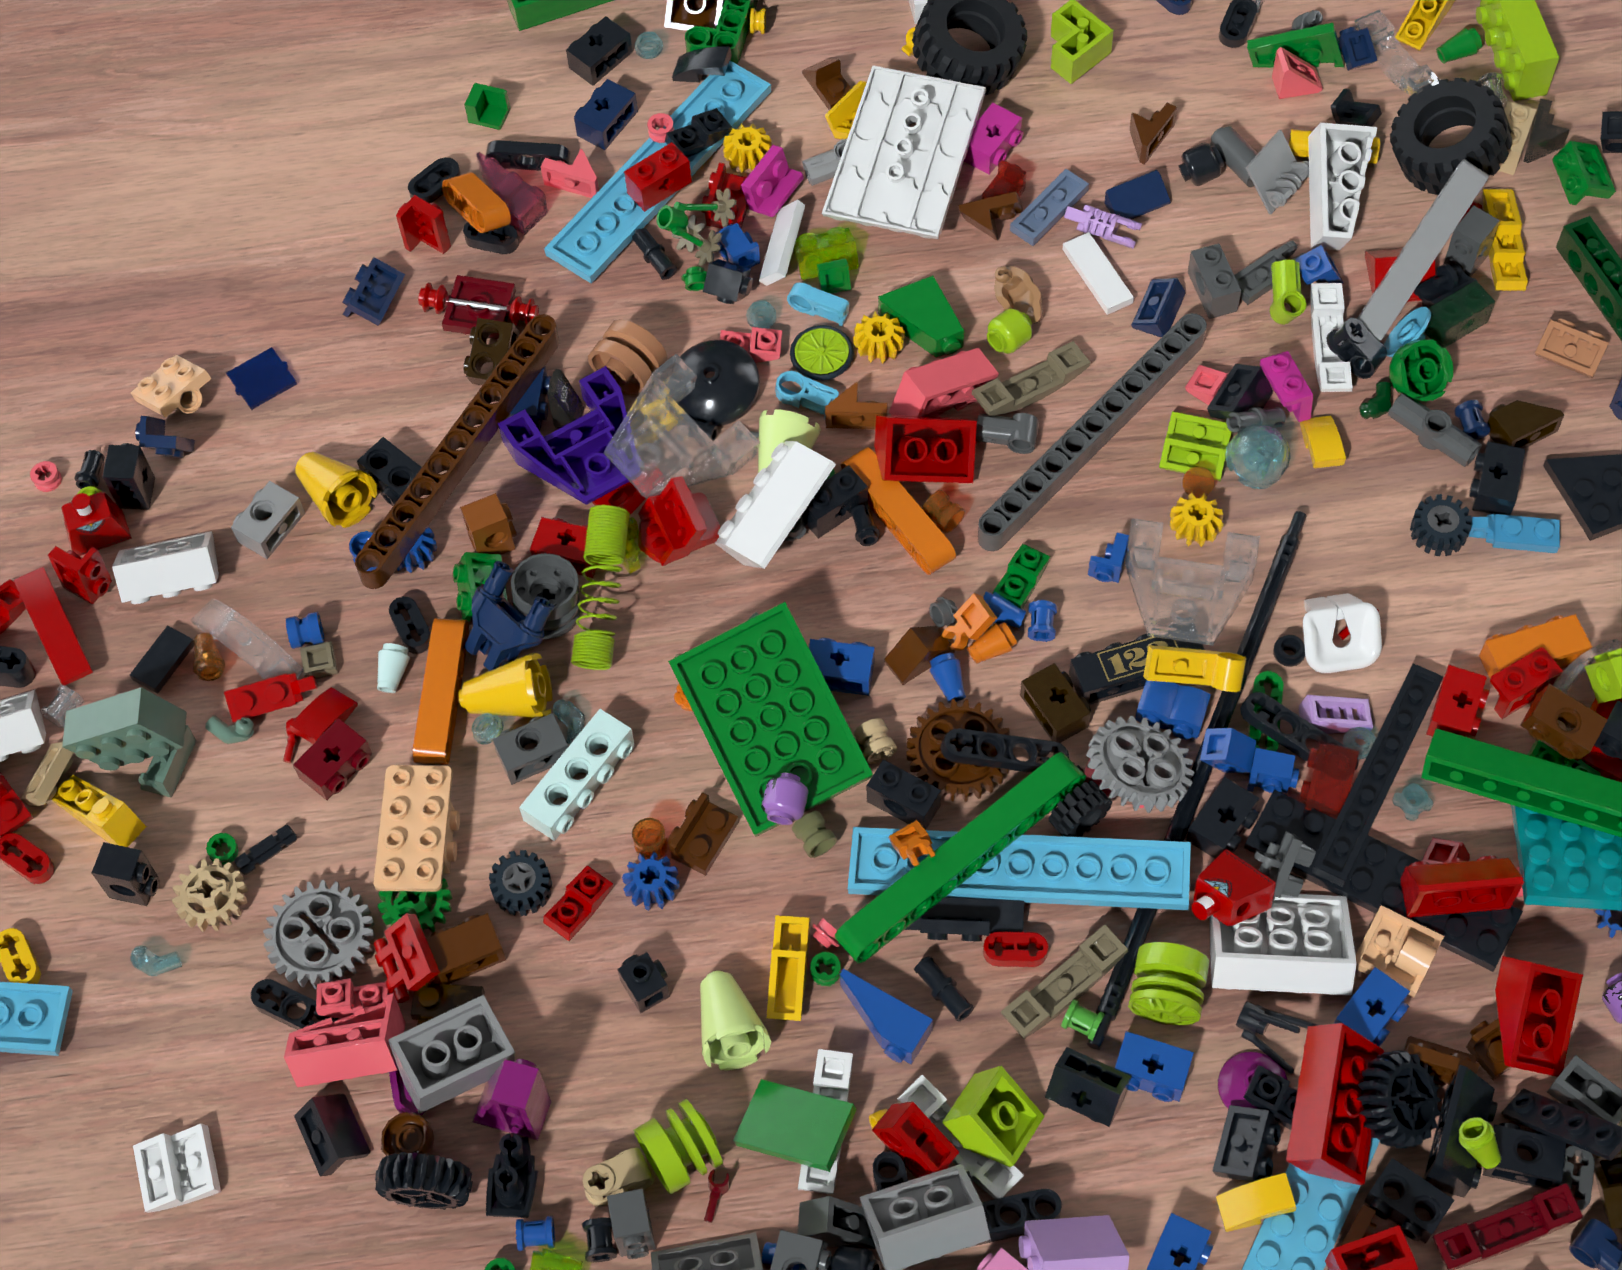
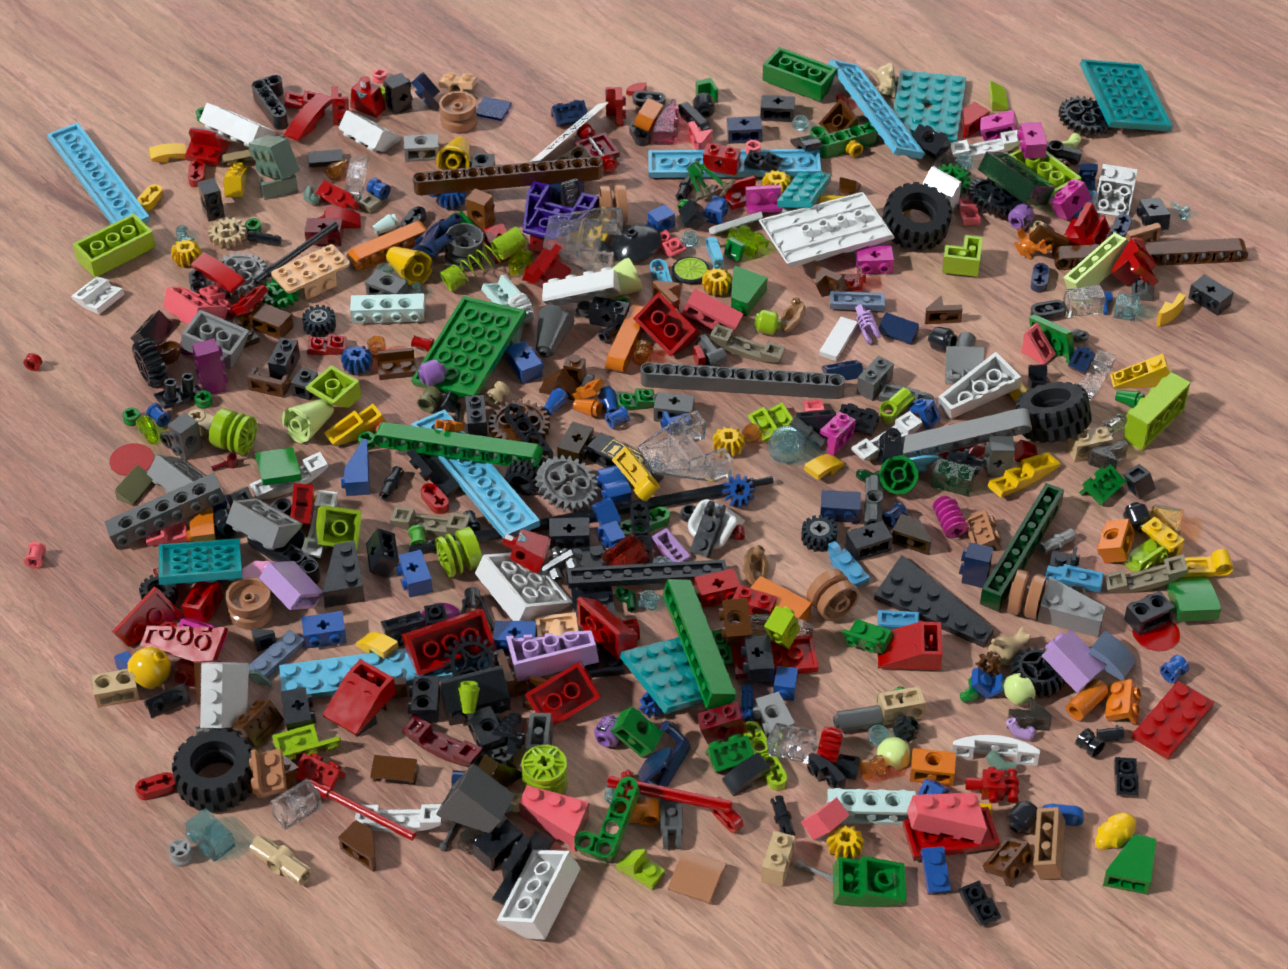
camera: 50 degrees right, 15 degrees down
none -> lime brick [73,213,156,278]
none -> yellow gear [171,239,202,268]
none -> red slope [191,253,246,293]
none -> green bush [194,390,212,409]
none -> reddish brown hinge [247,367,291,398]
none -> black bar [253,221,339,284]
none -> black brick [268,337,300,380]
none -> lime slope [306,365,362,408]
none -> black wedge [322,541,365,608]
none -> red pin [411,335,435,352]
none -> black plant [434,391,461,422]
none -> nougat wheel [439,91,477,133]
none -> black pin [463,510,481,532]
none -> light aqua bracket [481,275,521,306]
none -> lavender wedge [506,630,599,682]
none -> white gear [508,293,535,324]
none -> white sticker [530,102,609,162]
none -> dark grey cone [536,305,575,358]
none -> reddish brown brick [563,354,587,385]
none -> dark green arm [615,586,637,613]
none -> tile [626,82,647,96]
none -> blue brick [647,204,675,233]
none -> brick [654,392,695,424]
none -> black hinge [689,500,726,558]
none -> black head [692,93,715,118]
none -> red tile [693,345,705,366]
none -> blue gear [722,474,756,508]
none -> medium nougat arm [743,545,769,586]
none -> teal plate [777,172,831,208]
none -> nougat wheel [806,568,860,621]
none -> dark blue brick [820,490,861,523]
none -> black bracket [839,403,880,436]
none -> dark pink piece [932,496,968,539]

